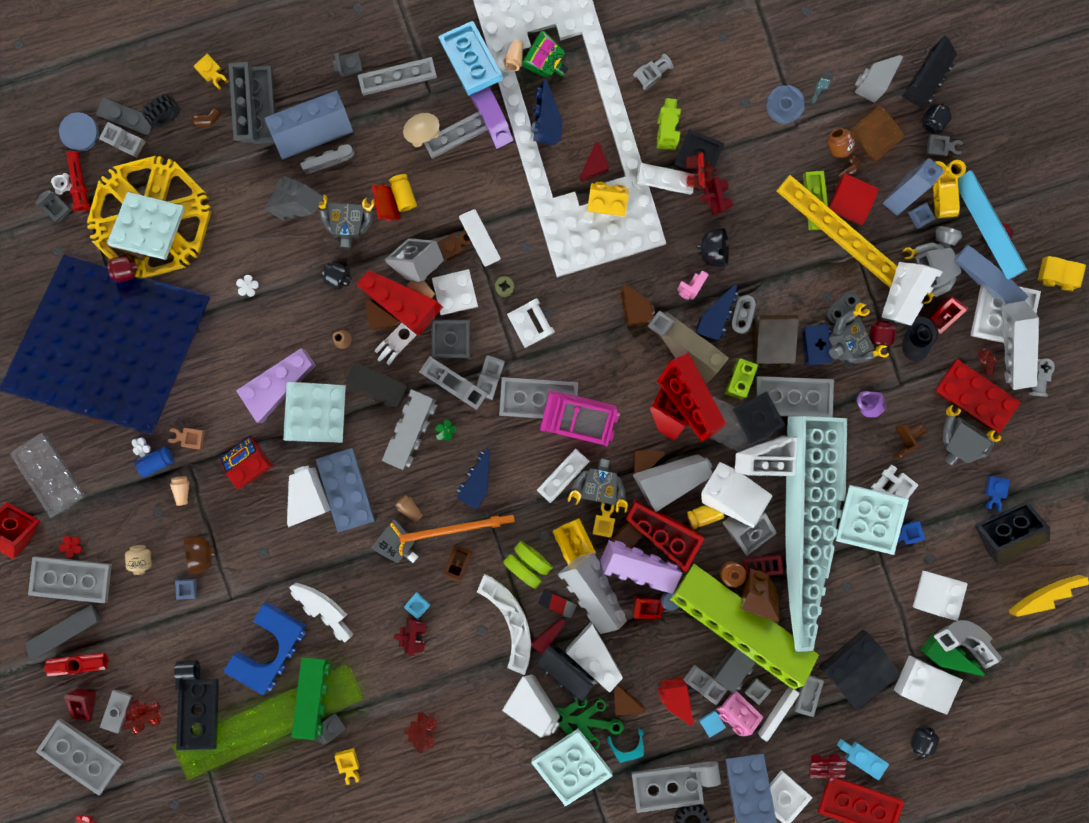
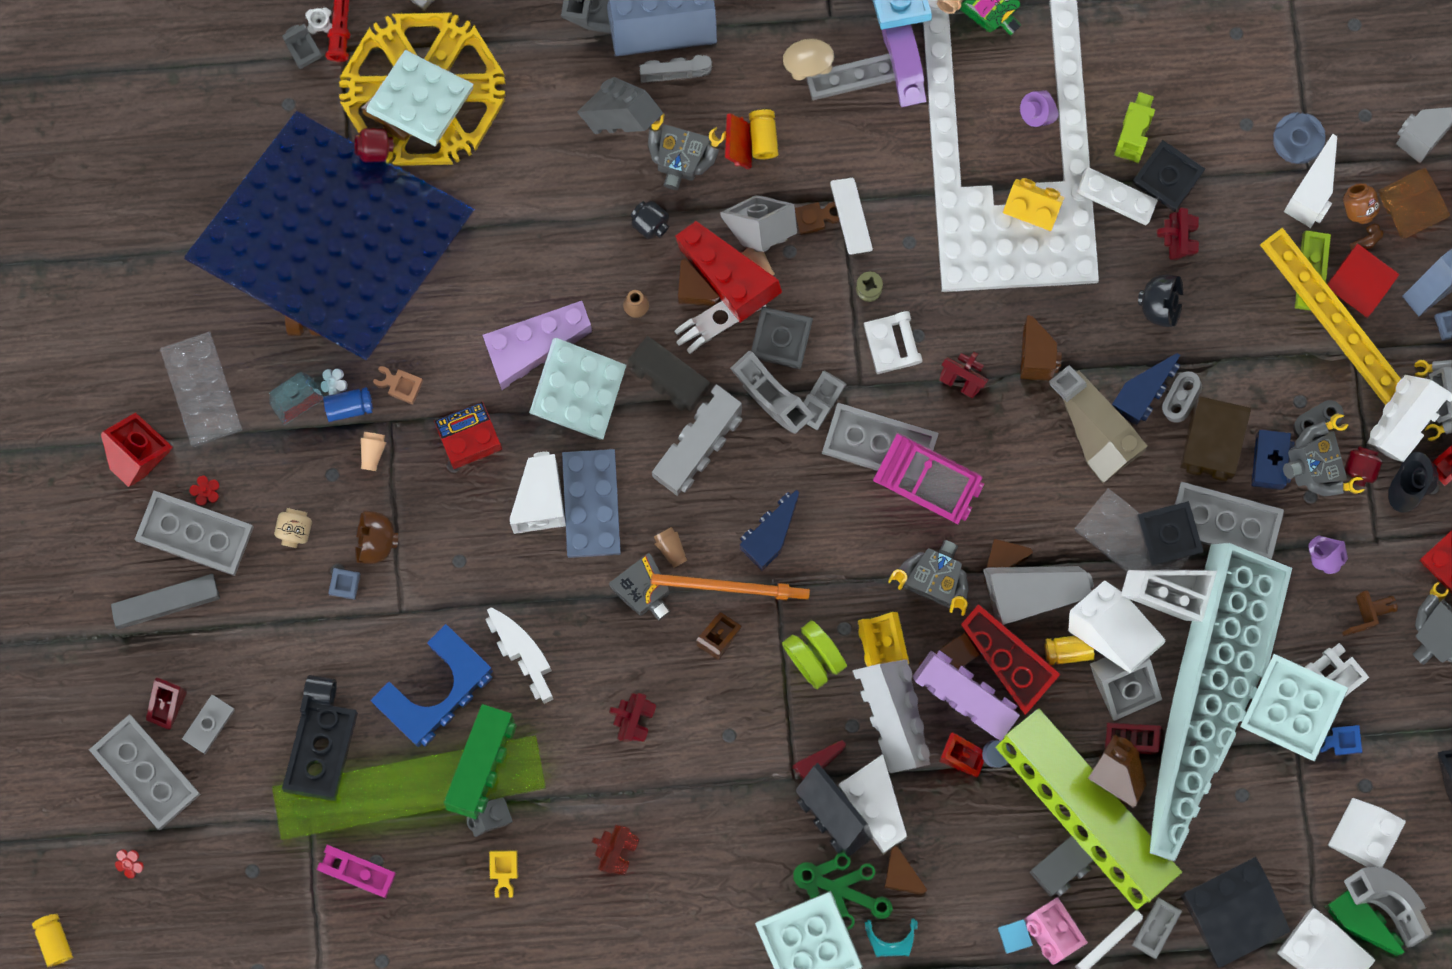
camera: 20 degrees right, 10 degrees down
red piece [44,652,109,677] -> none
clear red hips [122,700,162,735] -> none
white plant [236,275,259,297] -> none
medium azure tile [404,592,431,620] -> none
white plate [432,269,478,316] -> none
green plant [435,420,456,441] -> none
white tile [477,574,531,675] -> none
white slope [502,675,560,738] -> none
dark blue slope [531,80,563,146] -> none
white tile [537,449,590,503] -> none
sticker [538,590,577,618] -> none
dark red slope [580,142,609,182] -> none
yellow plate [592,502,615,538] -> none
light grey connector [633,53,673,91] -> none
red slope [650,388,687,441] -> none
red wedge [657,353,726,441] -> none
red slope [657,677,694,725] -> none
bright pink bracket [677,271,709,300] -> none
light grey slope [683,665,728,705] -> none
clear red hips [685,152,717,191] -> none
dark orange head [719,561,746,588] -> none
lime hips [724,358,758,400] -> none
light grey tile [744,677,771,705] -> none
clear light blue hand [810,78,830,104] -> none
none -> clear light blue torso [269,372,324,425]
none -> dark pink plate [316,845,396,898]
none -> dark red hips [939,351,989,398]
none -> medium lavender piece [1020,90,1059,127]
none -> white slope [1284,134,1337,228]

